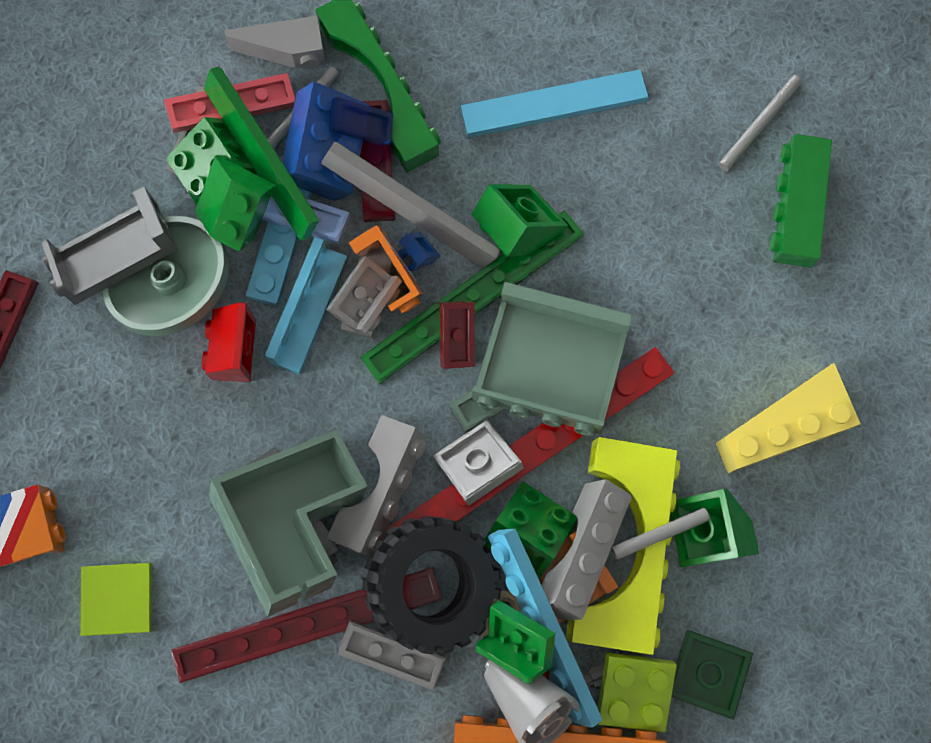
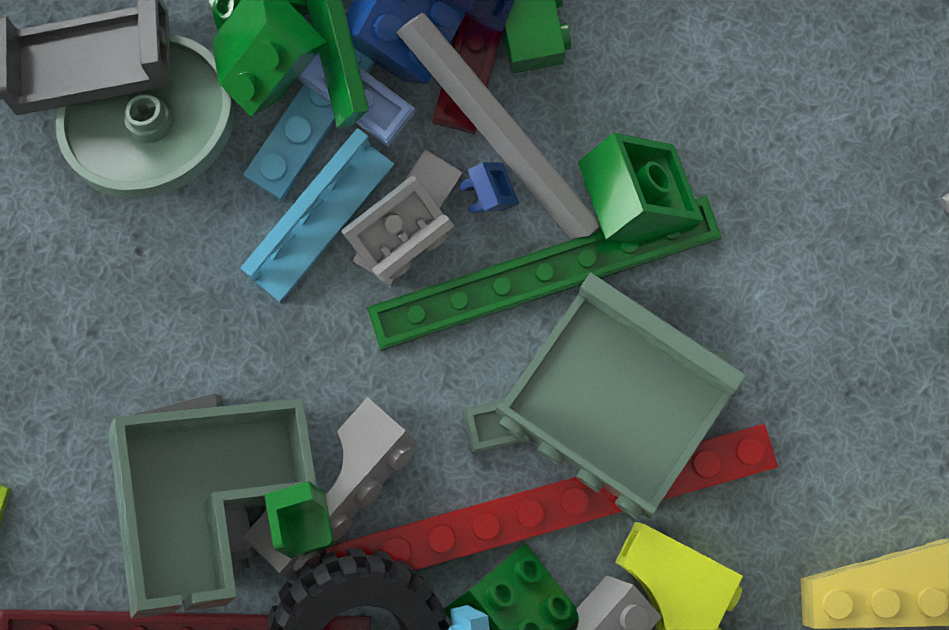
camera: 20 degrees right, 5 degrees up
red slope [202,303,257,382] -> none
orange panel [349,225,424,313] -> none
light grey tile [433,420,524,506] -> none
dark red plate [439,301,475,369] -> none
medium azure tile [461,69,648,138] -> none
none -> green panel [264,481,335,559]

